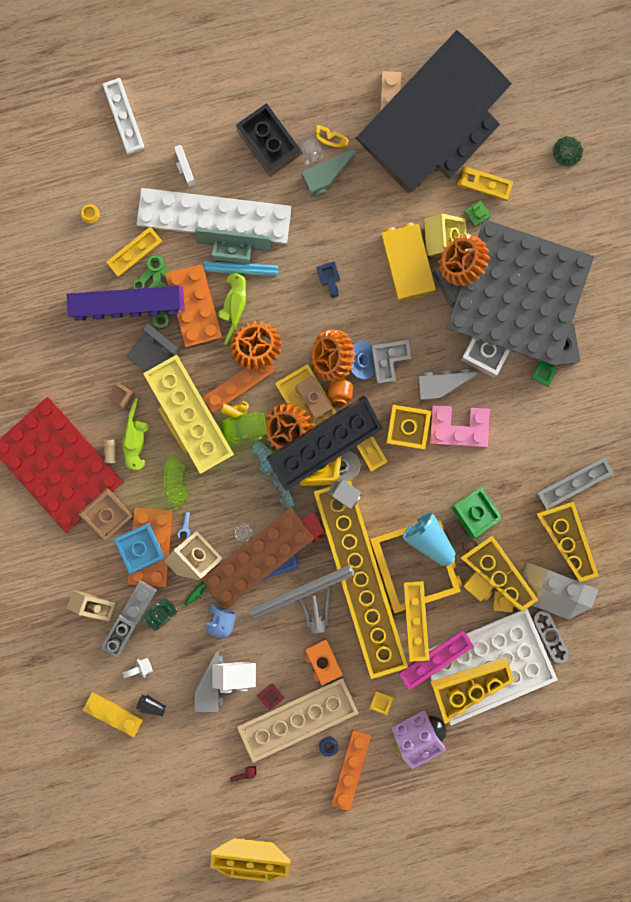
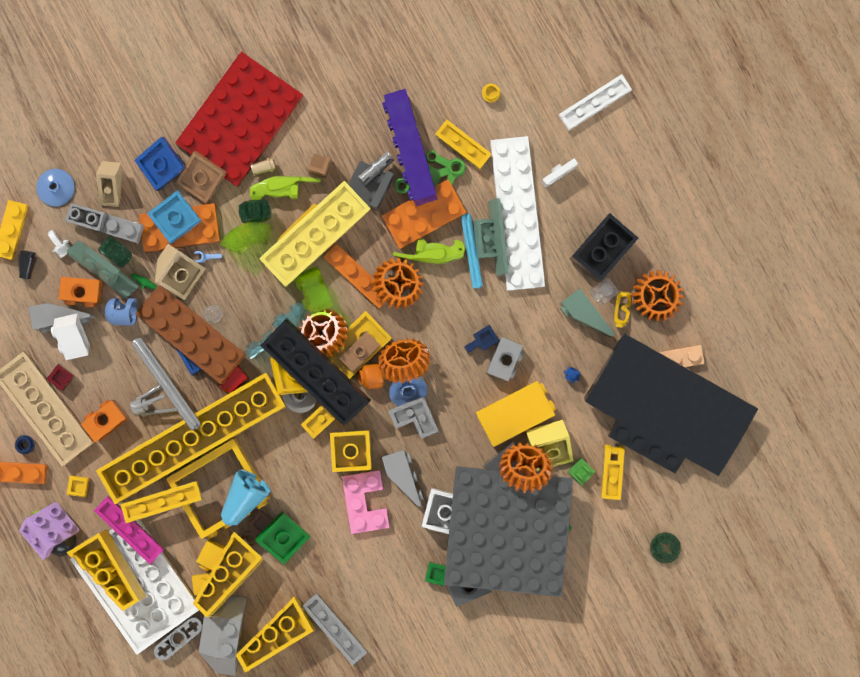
camera: 70 degrees right, 0 degrees up
yellow arm [220,401,249,418] -> none
light grey brick [327,477,362,508] -> none
none -> medium blue dish [36,169,75,207]
none -> orange brick [58,277,104,307]
none -> sand green bracket [67,241,139,298]
none -> blue plate [134,137,186,191]
none -> clear green gear [238,199,271,224]
none -> light grey pin [358,151,395,186]
none -> light grey brick [486,337,524,382]
none -> blue plate [563,366,582,383]
none -> orange gear [632,270,684,322]

